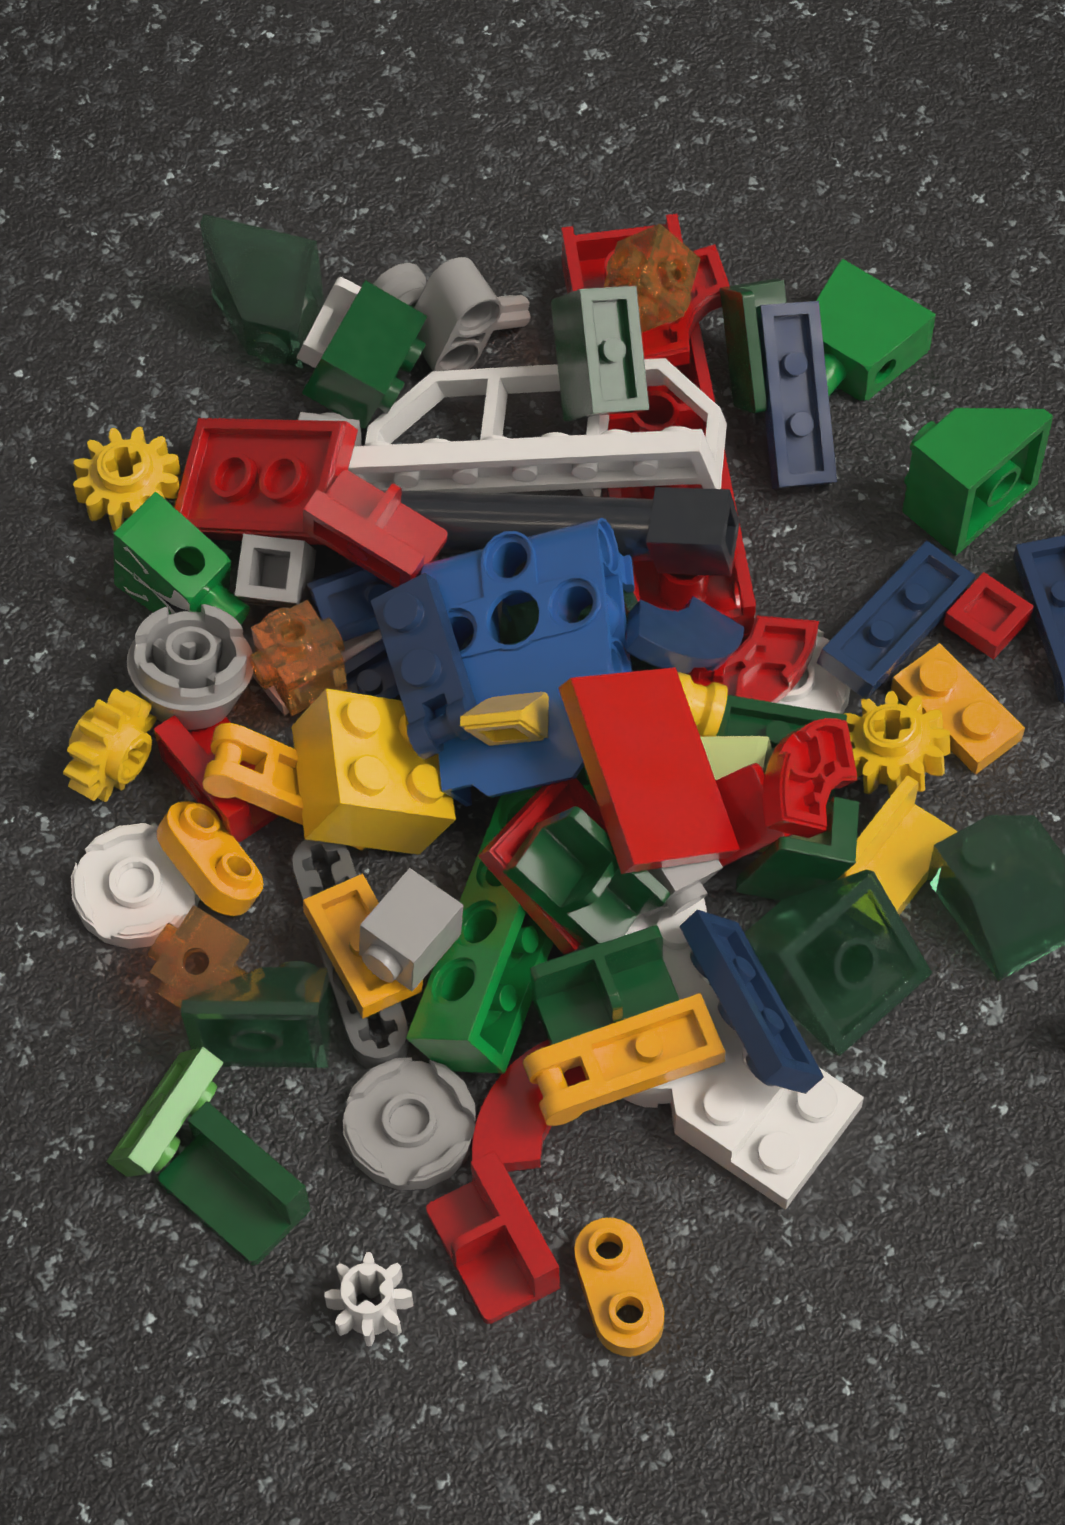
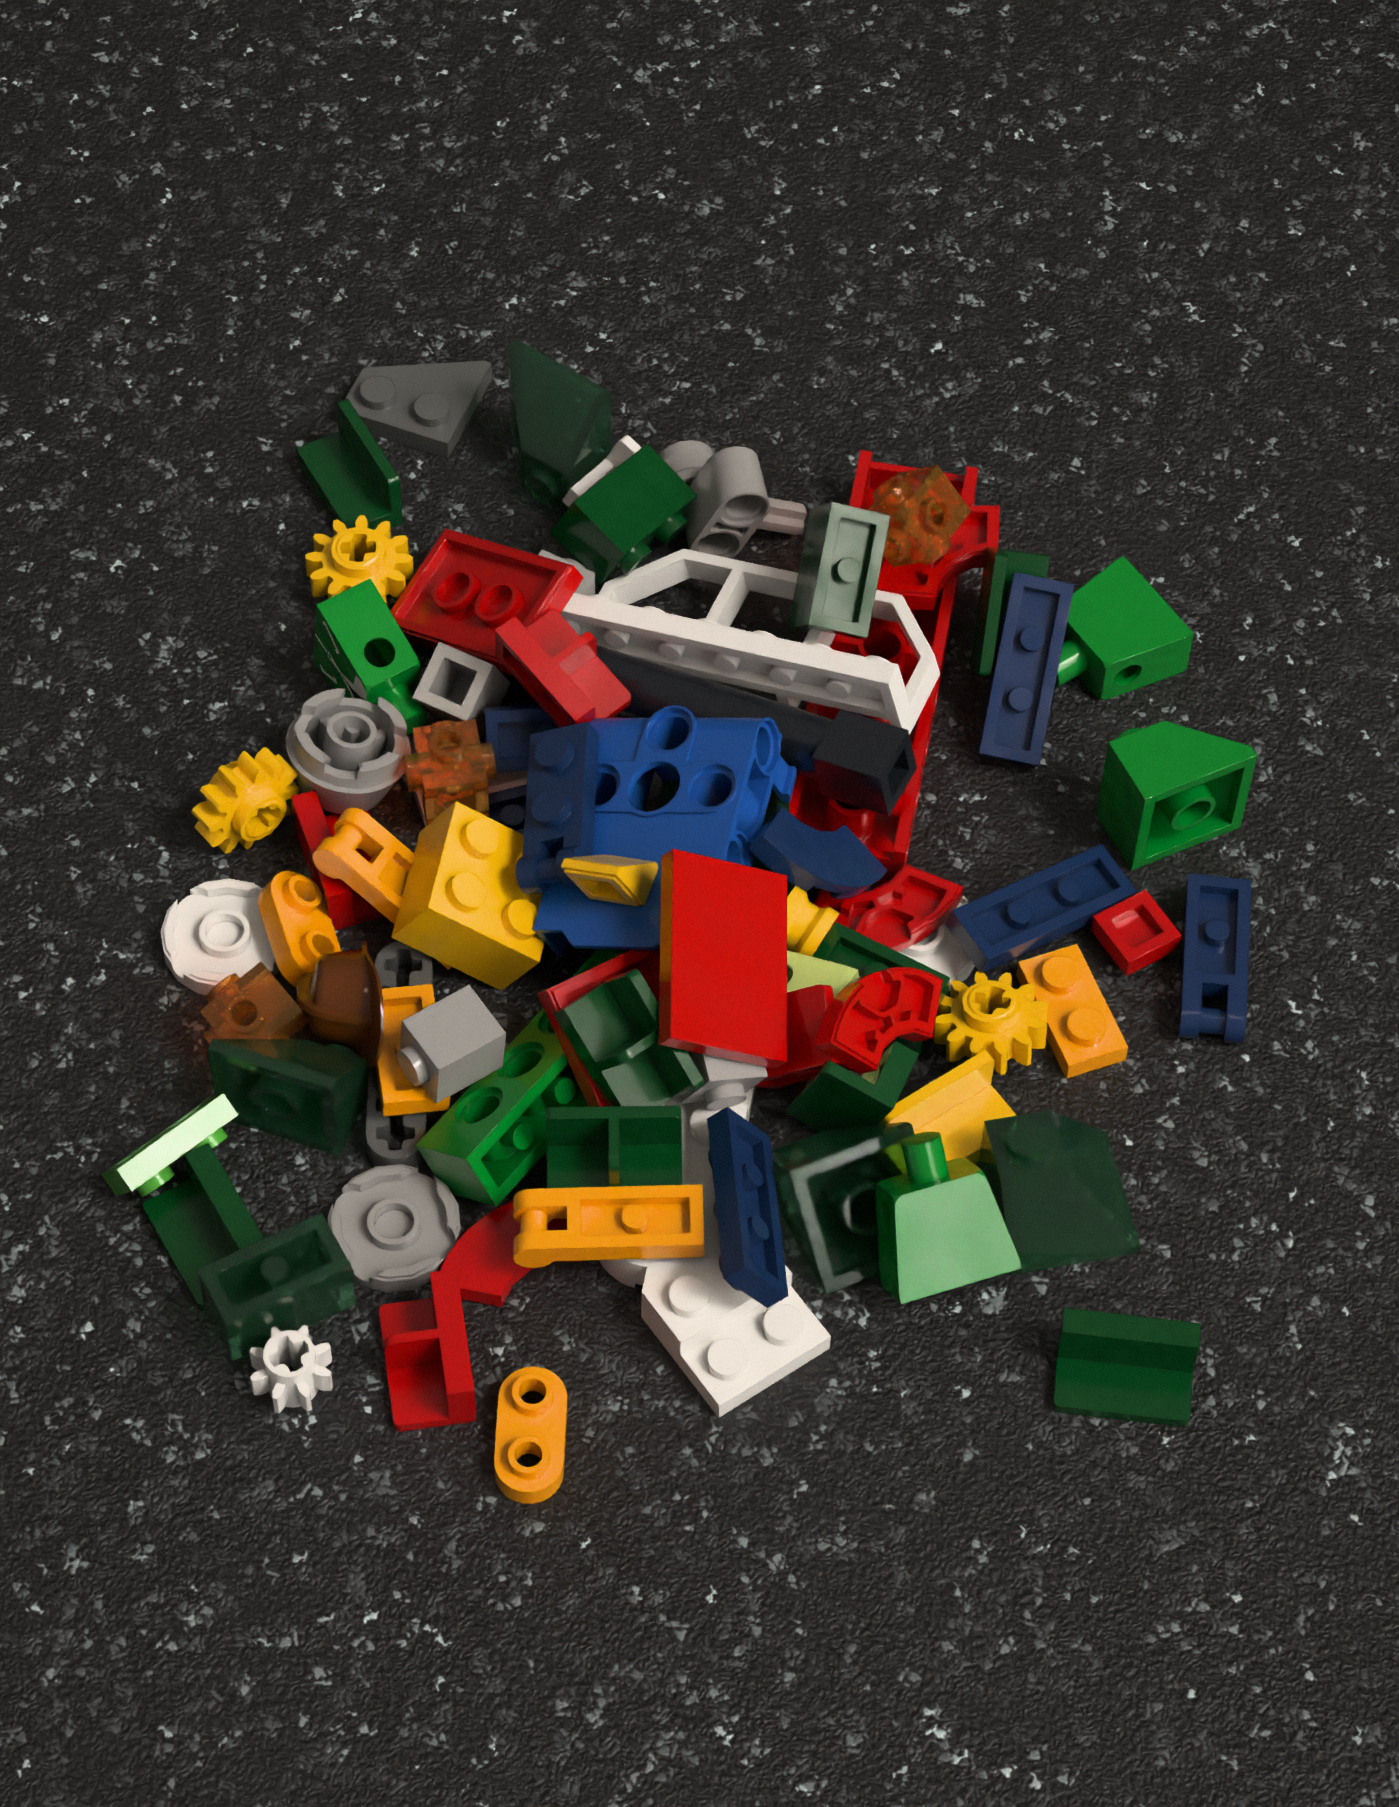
camera: 15 degrees right, 5 degrees down
none -> clear green brick [197,1213,356,1361]
none -> dark green panel [296,398,403,530]
none -> reddish brown piece [296,941,384,1069]
none -> dark grey wing [345,361,492,458]
none -> torso [875,1131,1022,1304]

